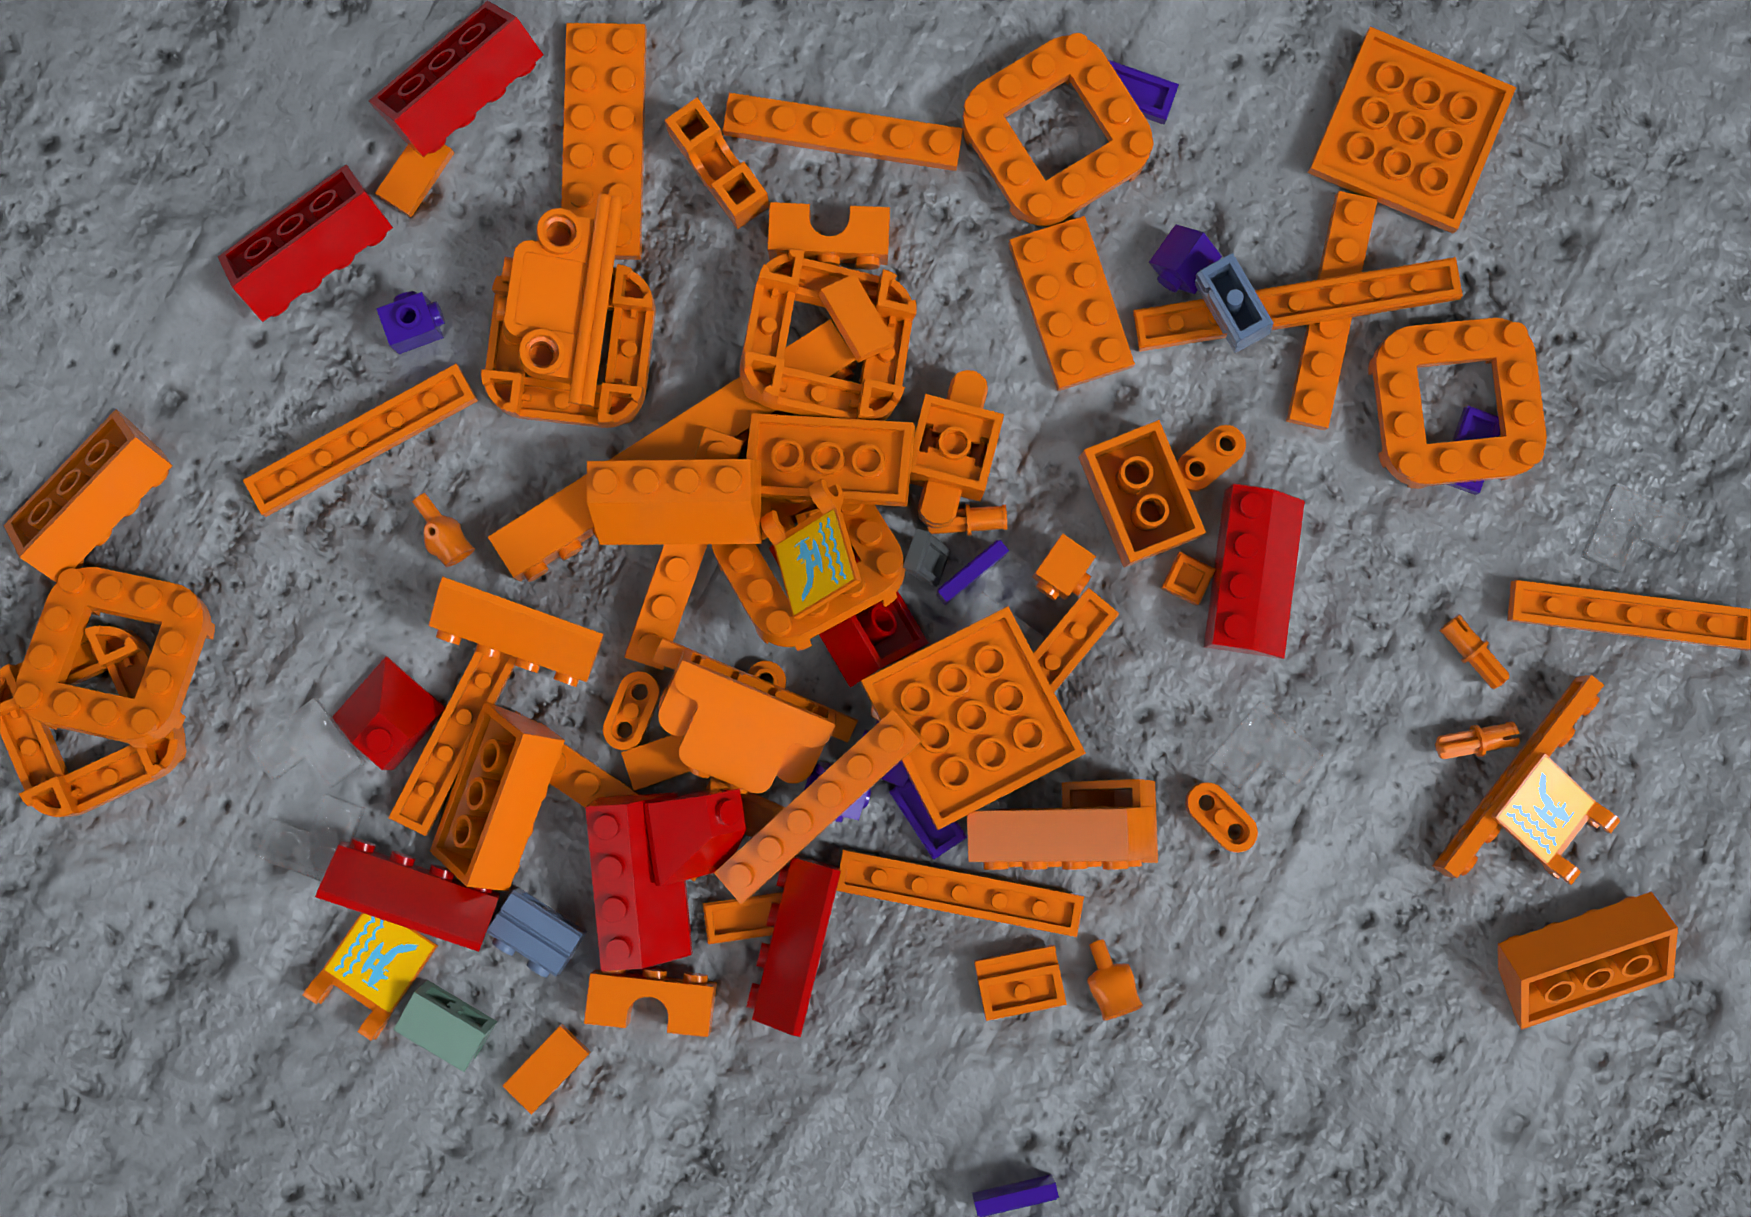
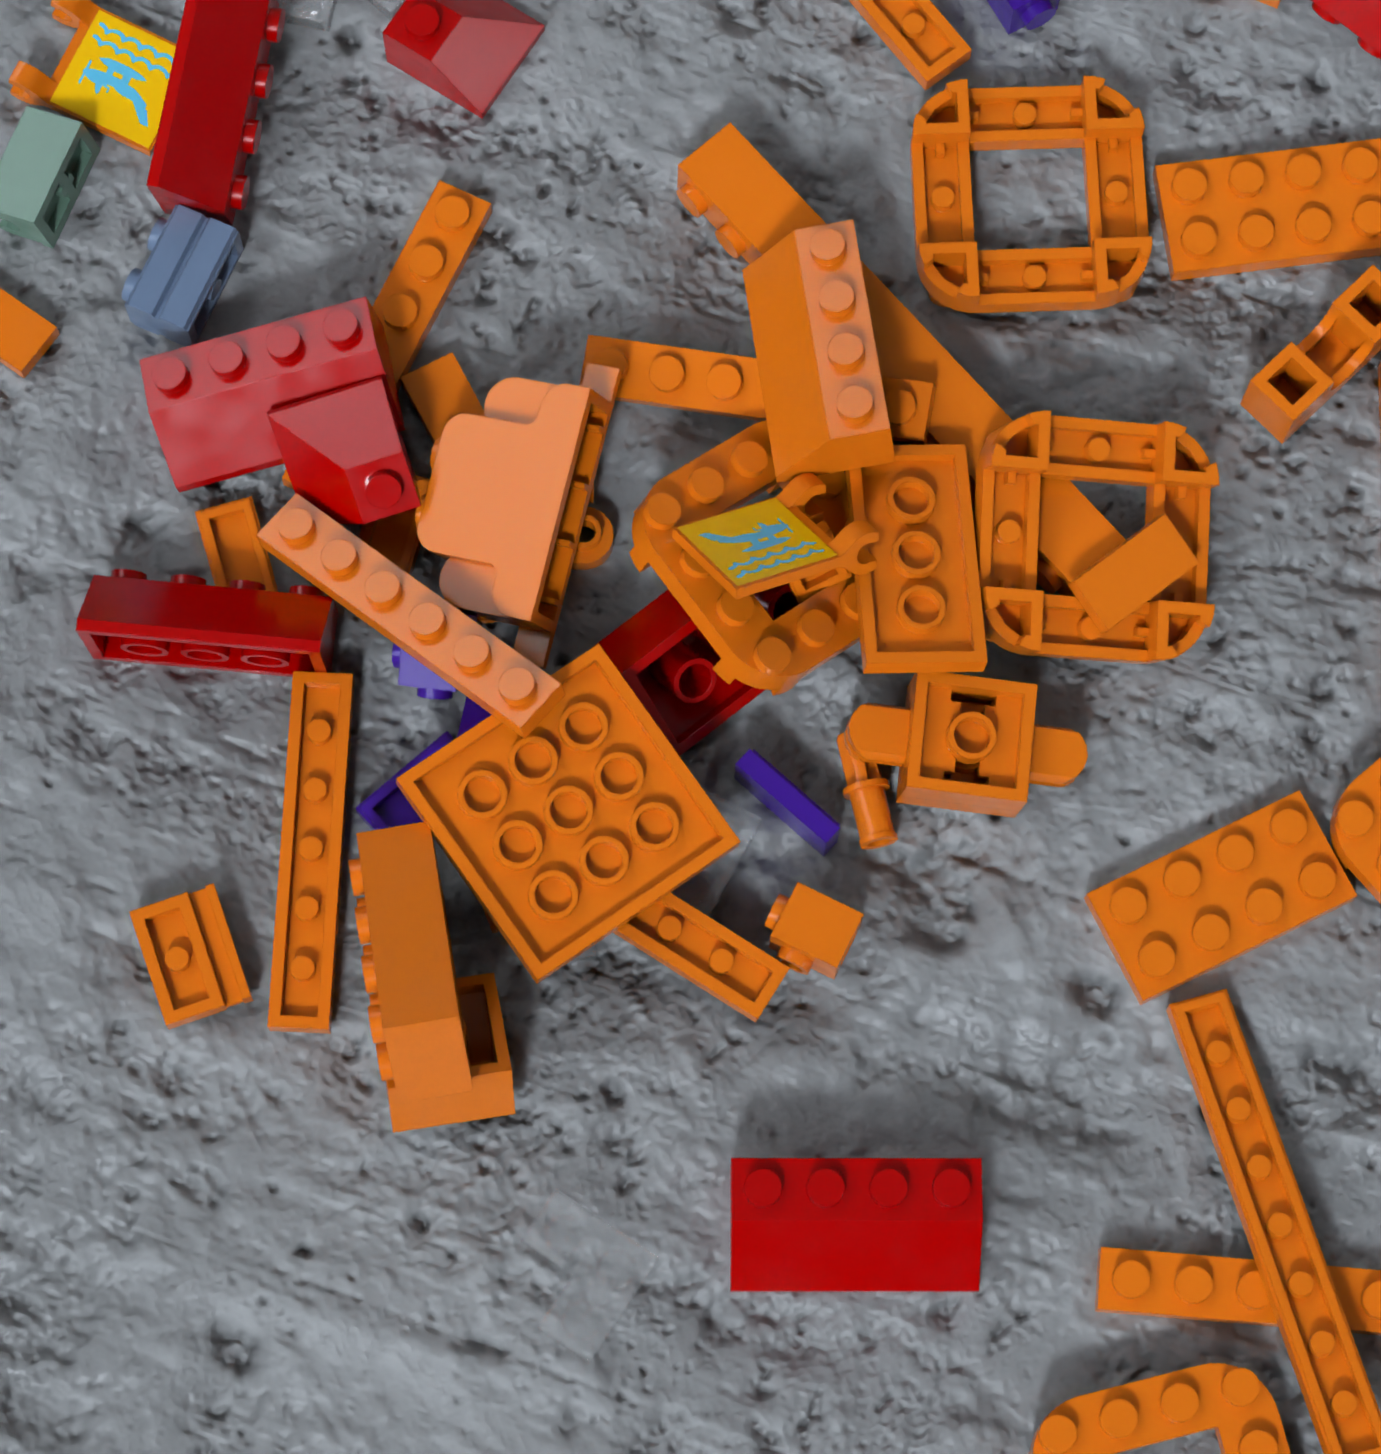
camera: 85 degrees right, 10 degrees down
orange plate [388,652,517,836] -> none
orange piece [412,493,475,567] -> none
orange slope [428,576,604,687] -> none
orange slope [430,702,565,891] -> none
orange brick [495,194,623,407] -> none
orange arch [584,968,717,1037] -> none
orange plate [603,671,661,750] -> none
orange arch [768,202,890,270] -> none
dark grey tile [903,528,950,587] -> none
orange brick [1078,420,1206,568] -> none
orange piece [1087,939,1143,1021] -> none
dark purple brick [1149,224,1222,294] -> none
orange tile [1160,551,1216,606] -> none
orange plate [1177,425,1246,492] -> none
orange plate [1185,782,1258,853] -> none
sand blue brick [1195,253,1274,353] -> none

